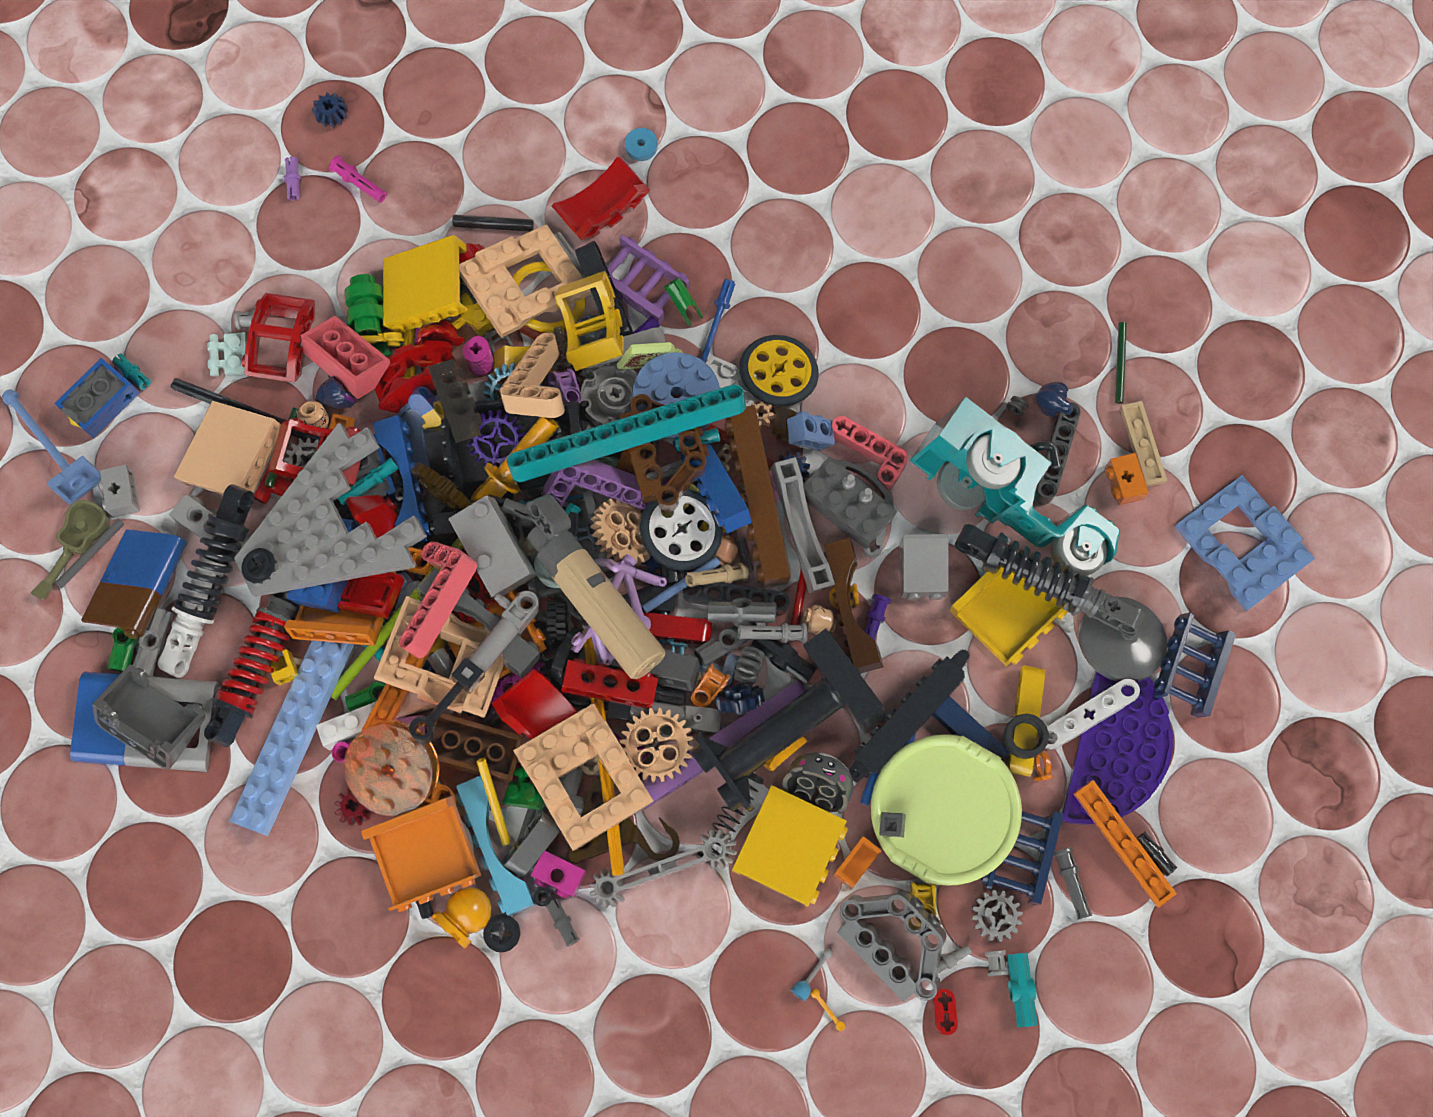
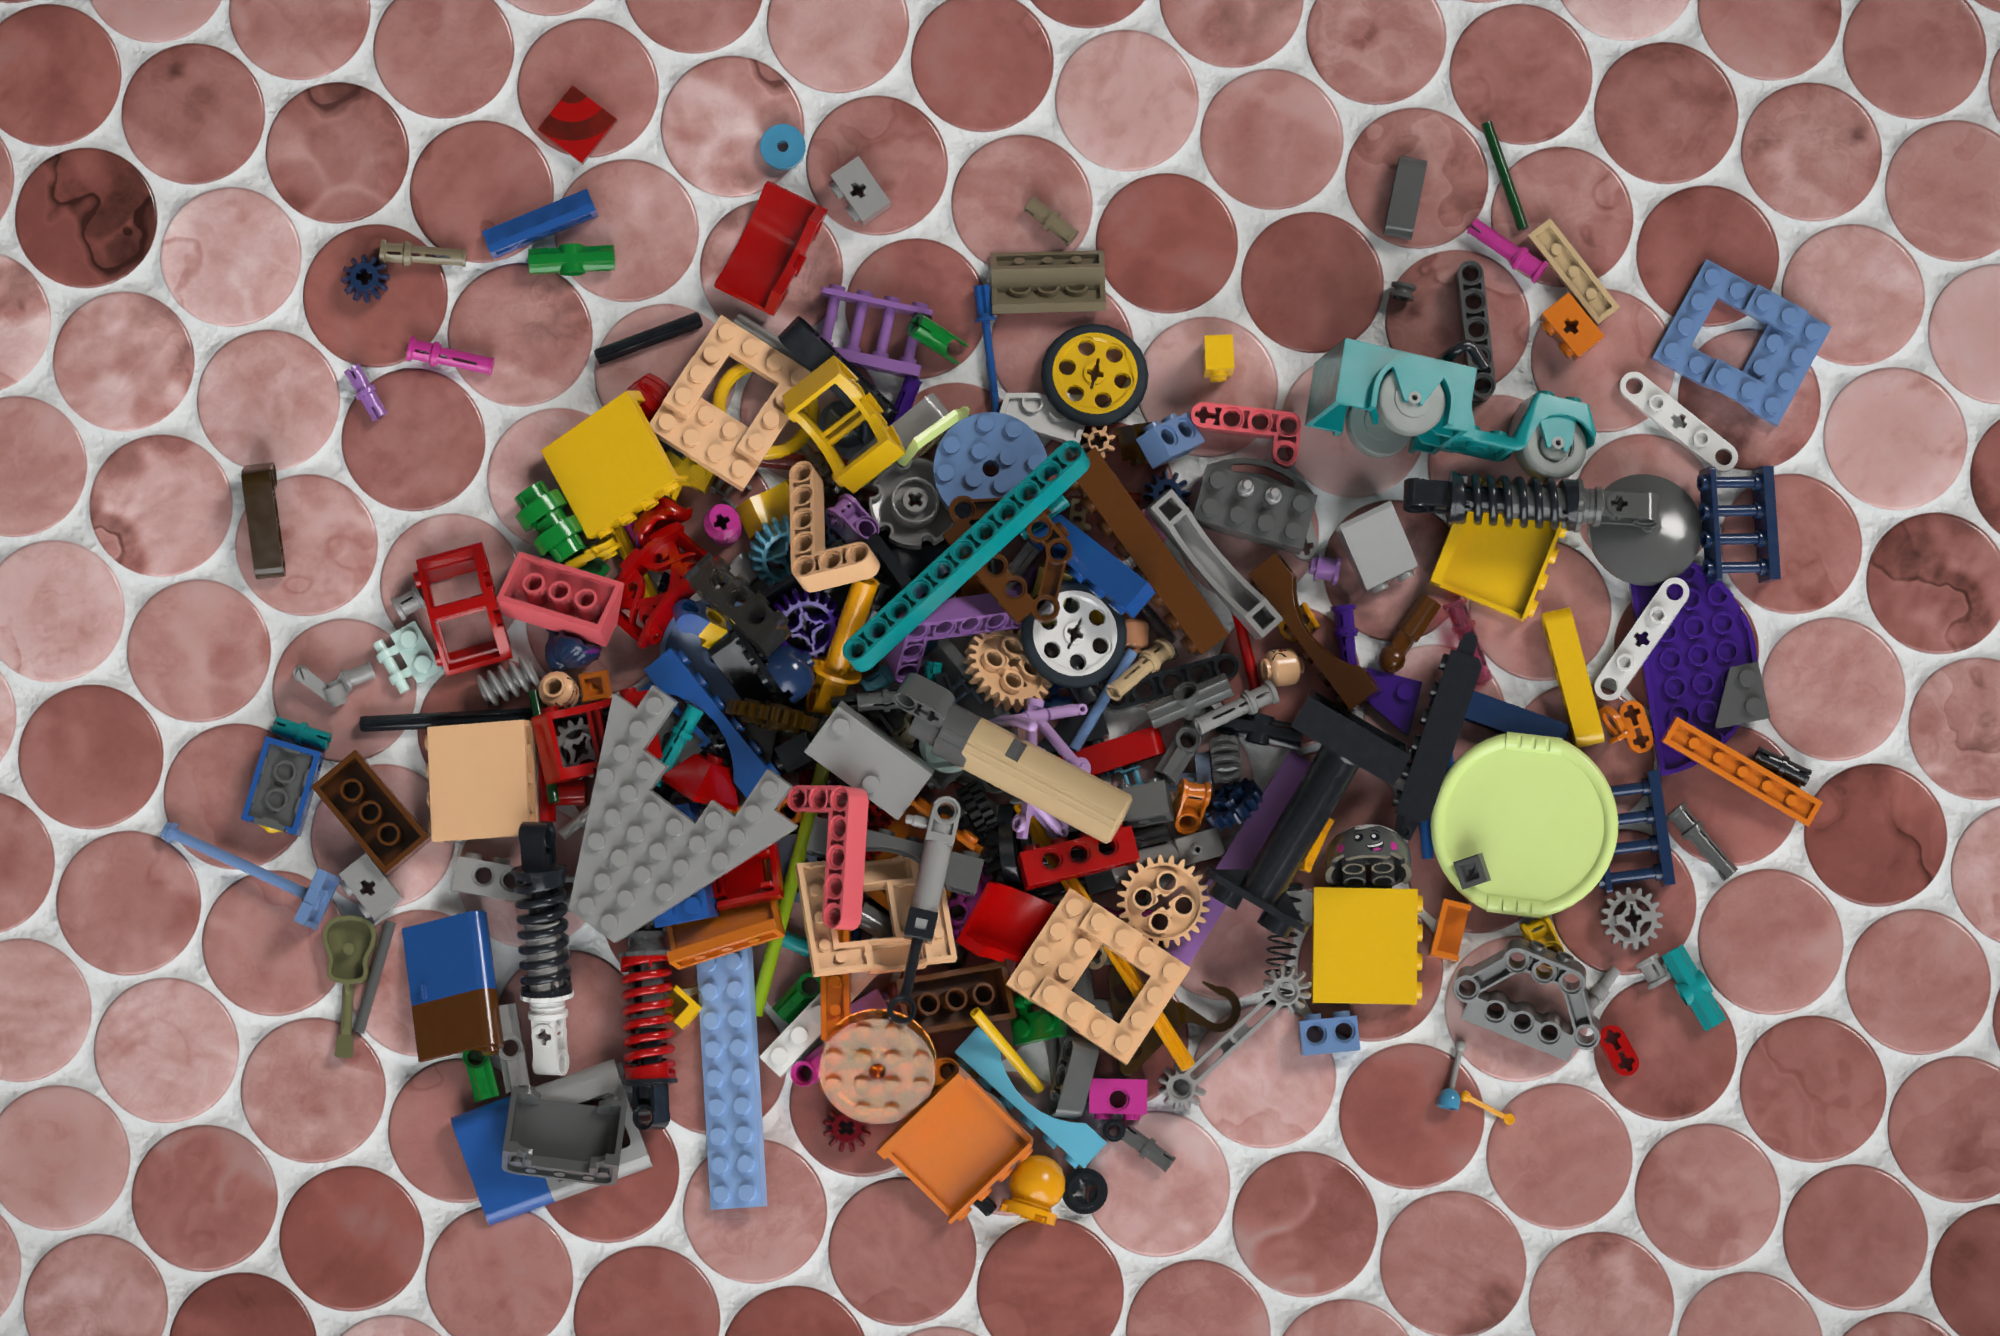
camera: 25 degrees left, 10 degrees up
black gear [241,548,277,584] -> none
black tyre [1003,713,1049,759] -> none
dark blue hair [1036,382,1073,417] -> none
none -> dark brown beam [241,462,286,580]
none -> light grey pin [292,661,376,707]
none -> reddish brown brick [311,750,431,876]
none -> dark tan pin [379,239,467,267]
none -> light grey piece [476,656,540,707]
none -> blue fence [482,189,598,259]
none -> green piece [528,243,615,276]
none -> tile [538,85,618,165]
none -> dark blue cylinder [761,645,816,704]
none -> light grey brick [829,156,891,226]
none -> dark tan slope [991,250,1106,314]
none -> dark tan pin [1024,197,1079,245]
none -> yellow brick [1202,334,1234,382]
none -> medium blue brick [1298,1011,1360,1056]
none -> medium lavender brick [1309,553,1342,586]
none -> dark purple wing [1366,668,1422,736]
none -> reddish brown piece [1378,593,1441,673]
none -> dark grey beam [1383,155,1428,240]
none -> clear pink pin [1442,597,1493,685]
none -> dark pink pin [1467,218,1549,284]
none -> orange beam [1618,700,1654,754]
none -> white piece [1619,372,1738,472]
none -> dark grey wing [1714,662,1770,729]

